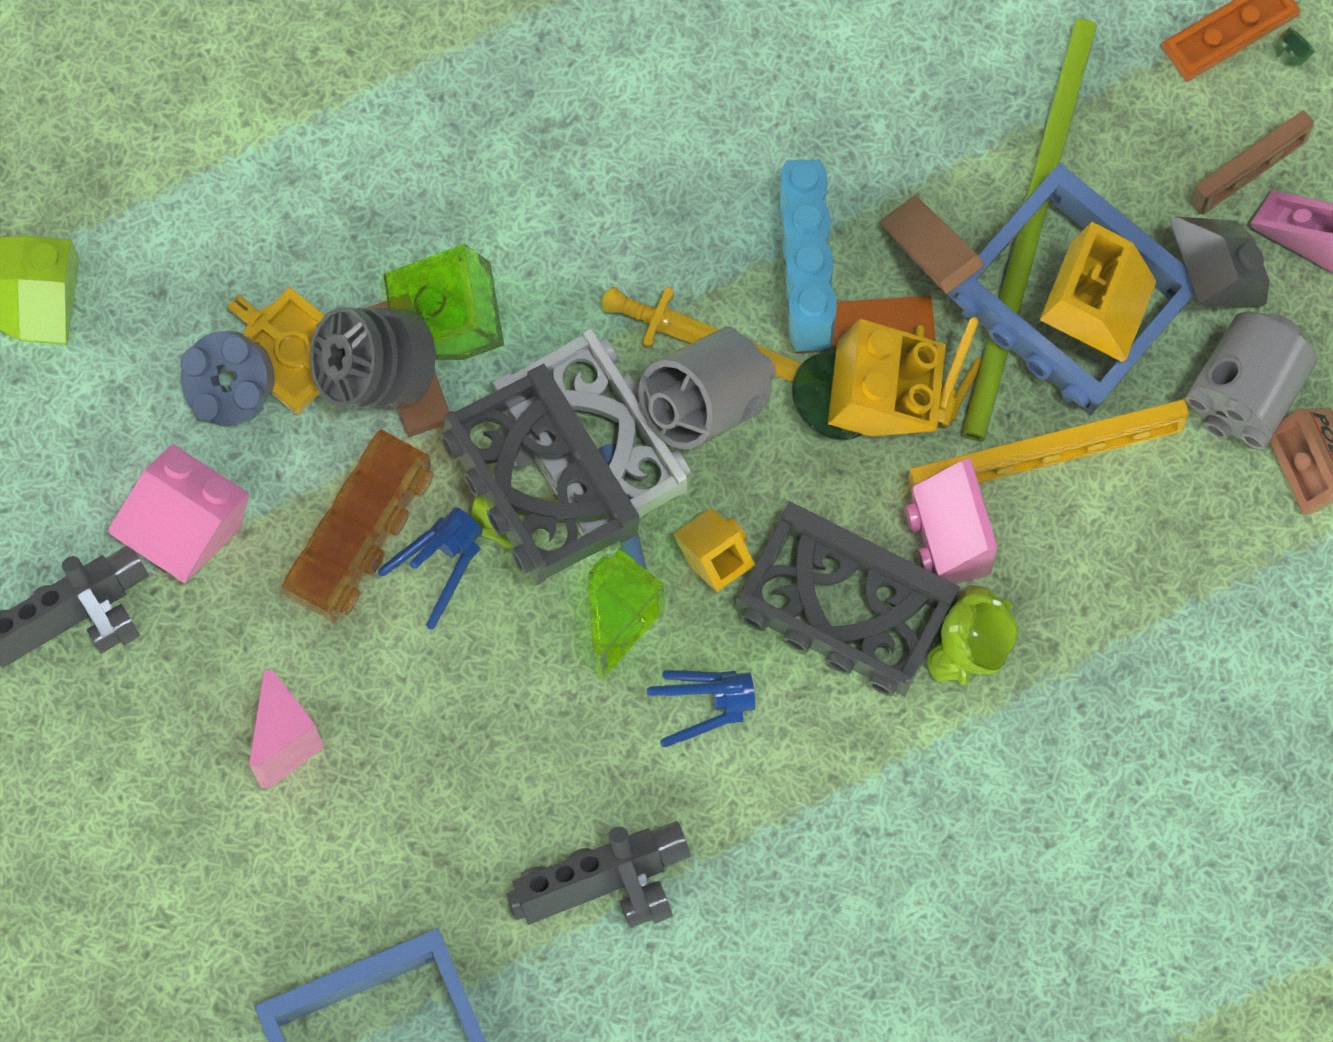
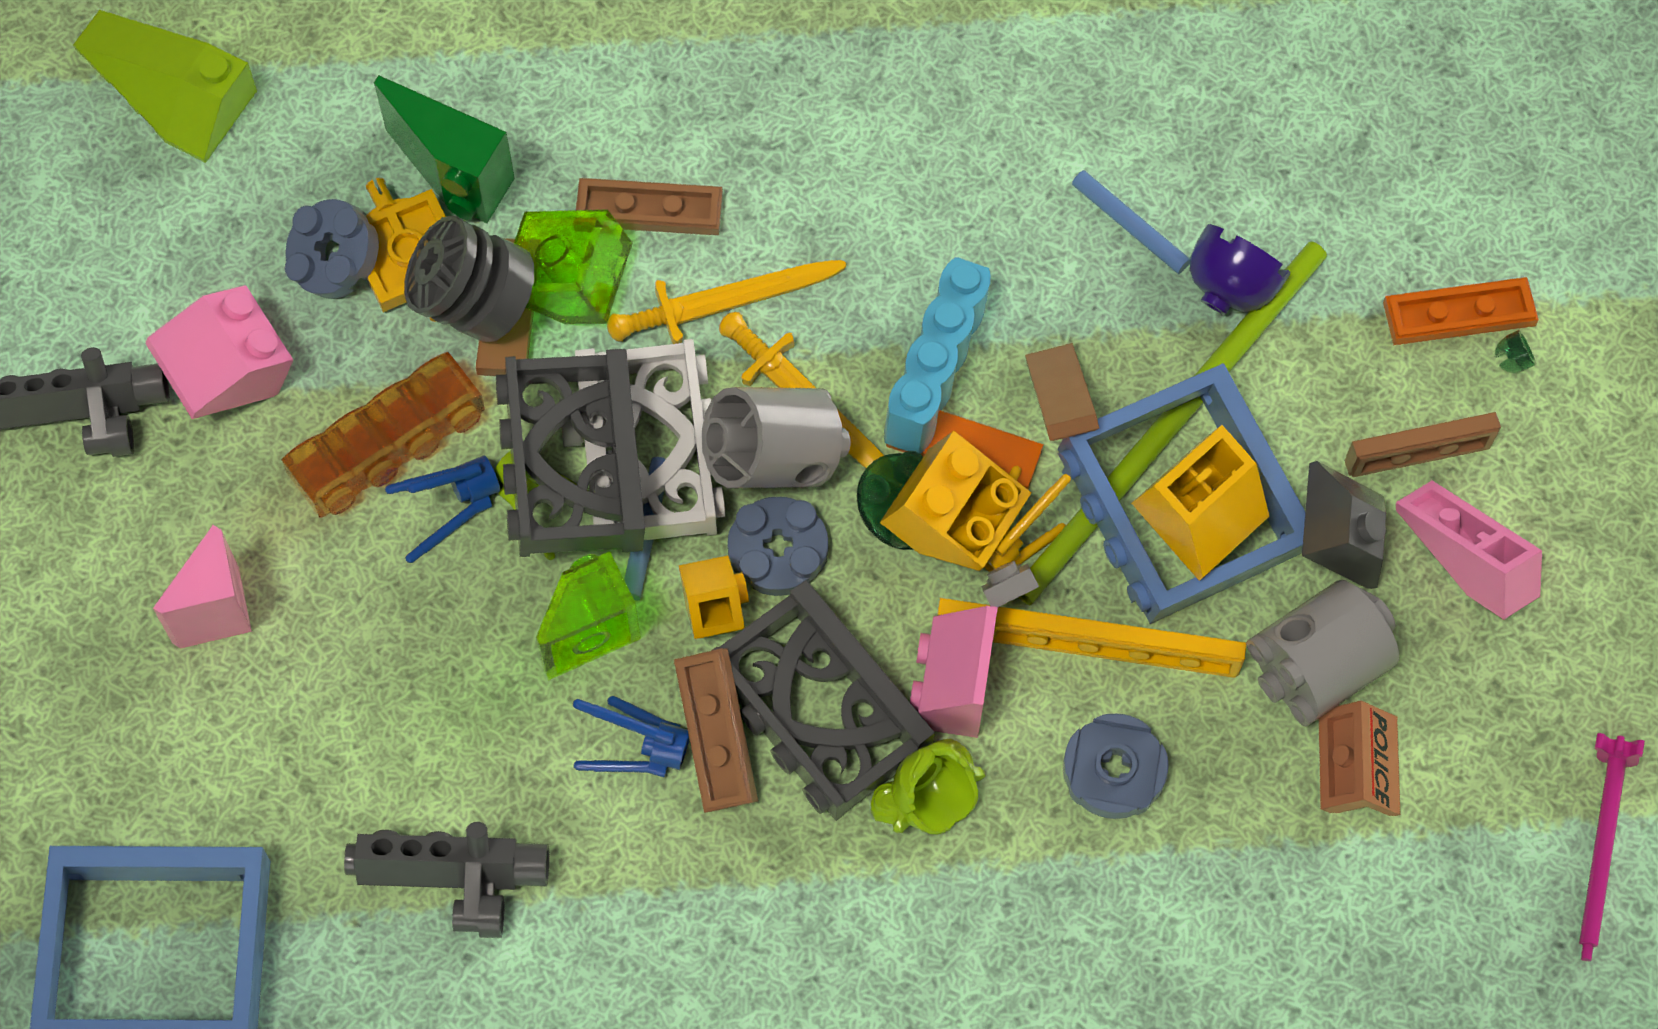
camera: 20 degrees right, 5 degrees down
none -> green slope [374,75,515,223]
none -> medium nougat tile [575,178,723,236]
none -> yellow sword [607,260,846,344]
none -> medium nougat tile [674,648,758,813]
none -> sand blue plate [728,497,828,596]
none -> light grey plate [981,561,1039,607]
none -> sand blue plate [1063,714,1168,819]
none -> medium blue bar [1072,170,1190,274]
none -> dark purple cylinder [1190,224,1290,315]

